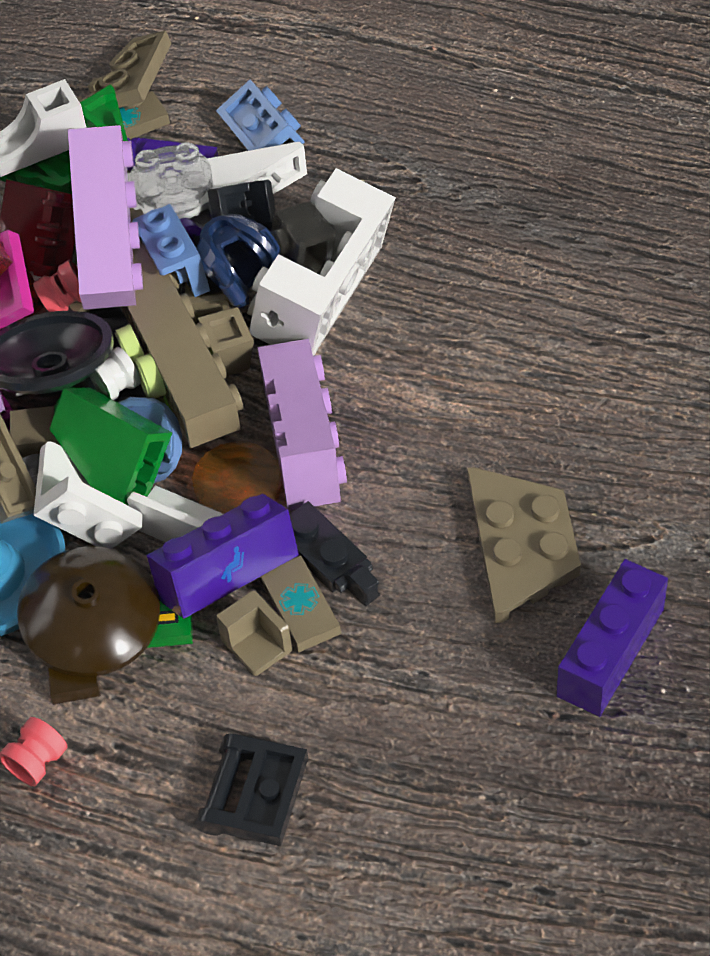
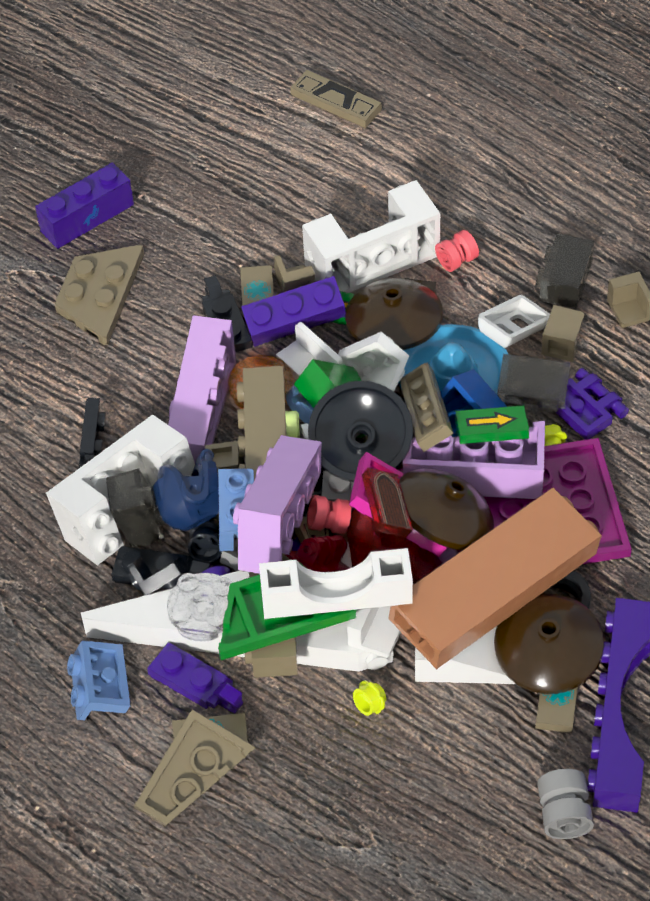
camera: 160 degrees left, 0 degrees up
black plate [194,734,308,847] -> none
none -> black hinge [78,398,106,469]
none -> white plate [302,180,440,293]

